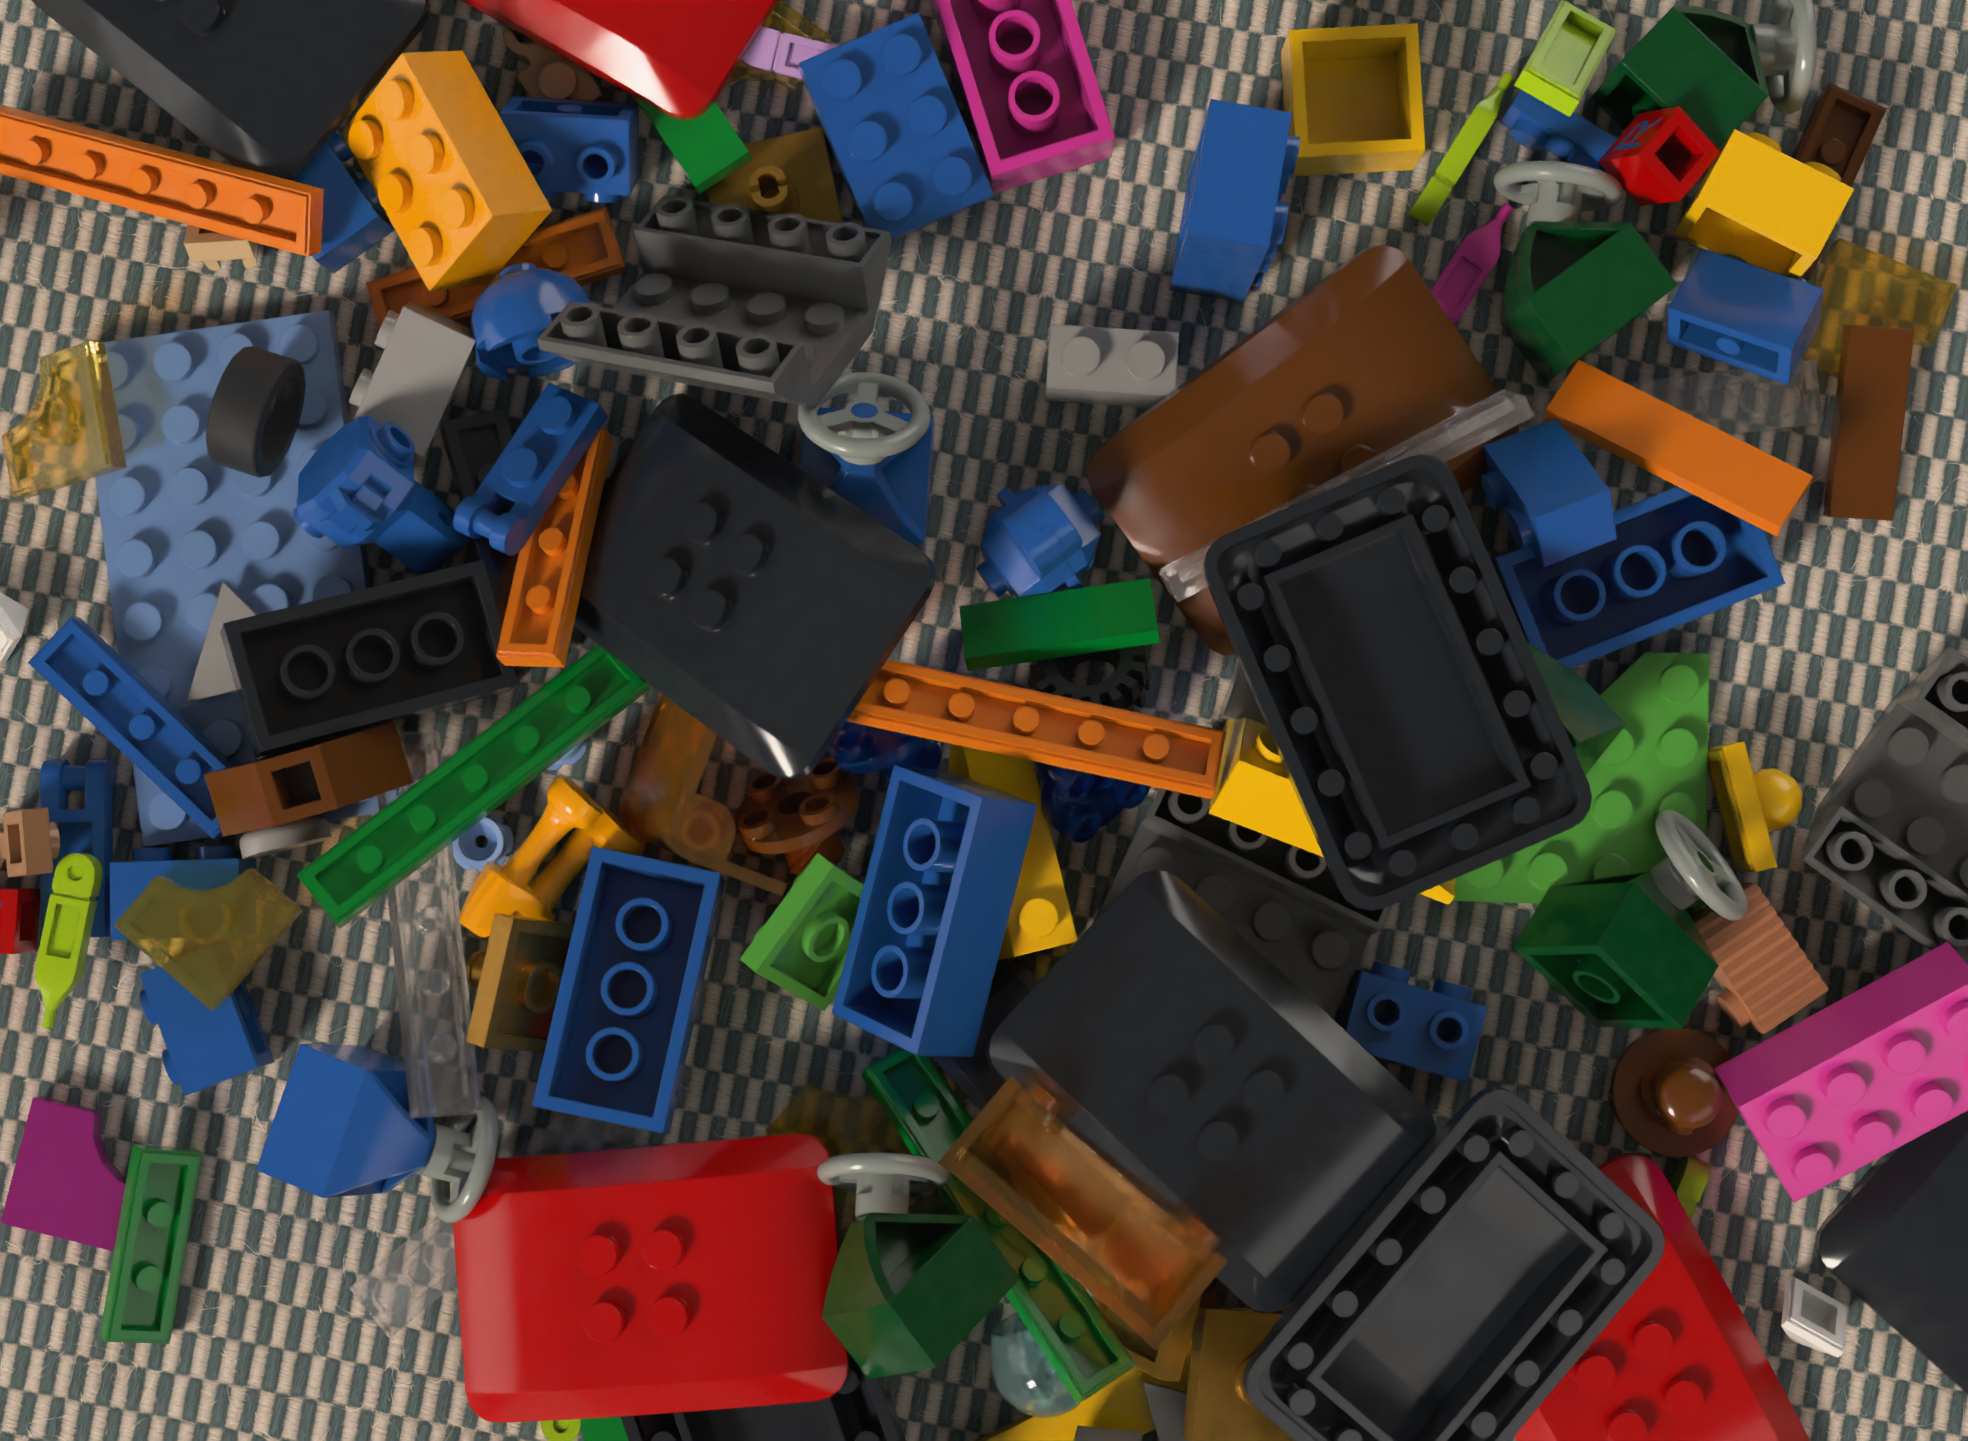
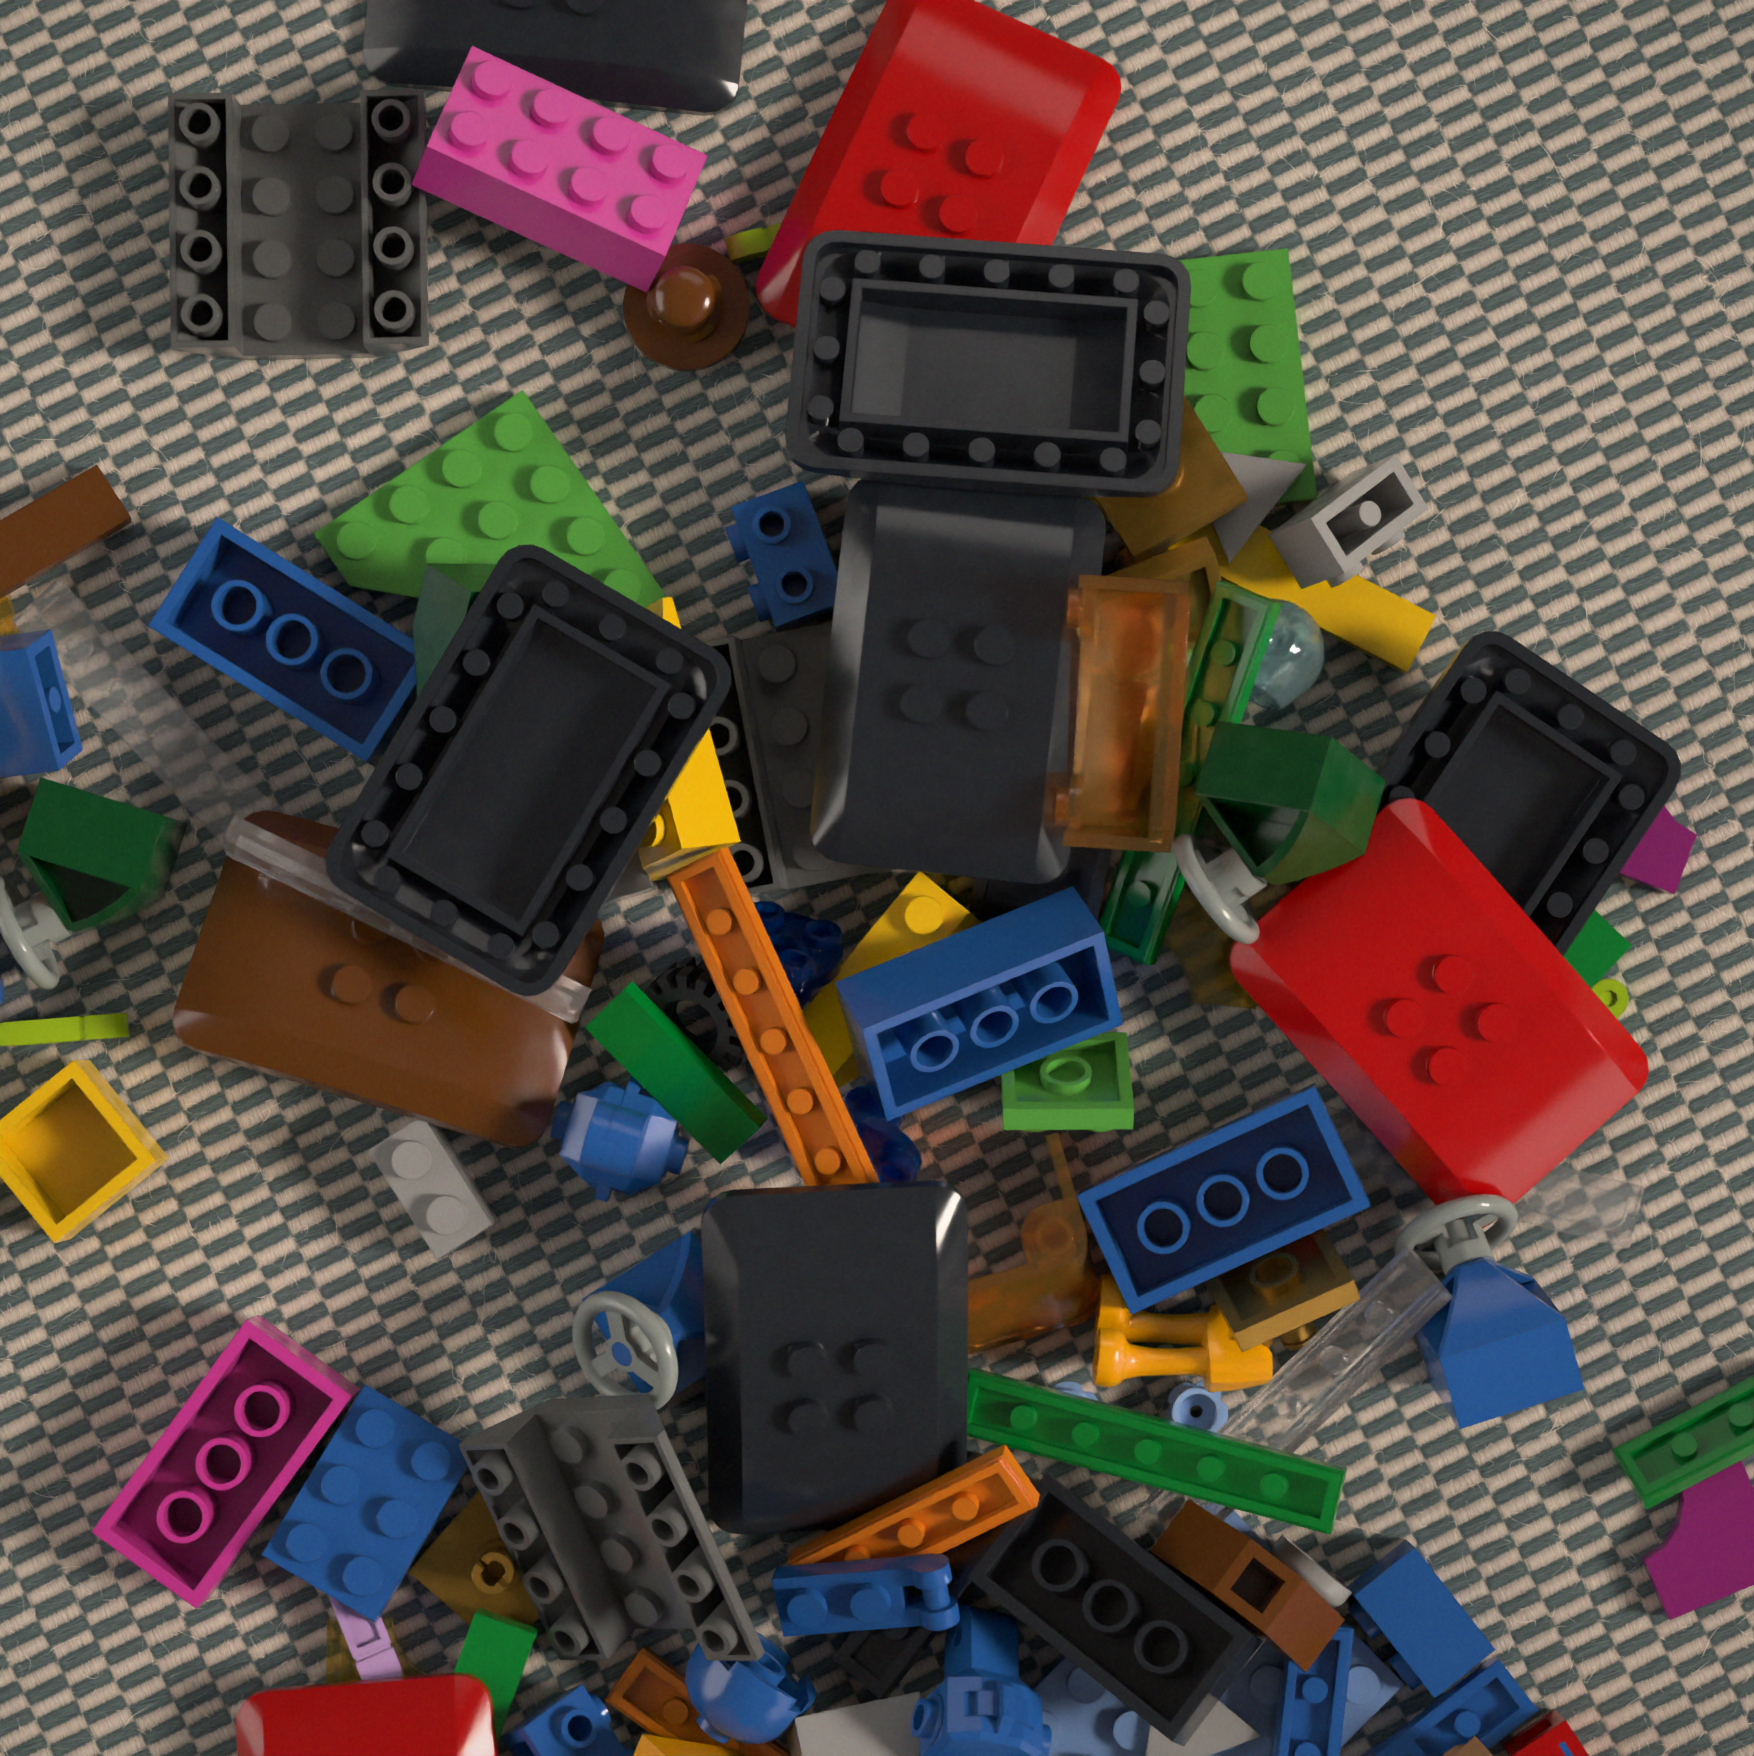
camera: 130 degrees left, 0 degrees up
lime piece [35,853,103,1029] -> none
clear yellow tile [113,868,303,1011] -> none
blue brick [139,944,275,1095] -> none
reddish brown plate [734,757,861,875] -> none
blue brick [1169,99,1300,303] -> none
dark pink piece [1430,203,1513,326] -> none
blue brick [1480,418,1617,567] -> none
dark green piece [1513,810,1748,1029] -> none
orange tile [1545,360,1813,537] -> none
nougat brick [1690,882,1829,1034] -> none
yellow tile [1708,741,1803,872] -> none
white slope [1781,1276,1847,1357] -> none

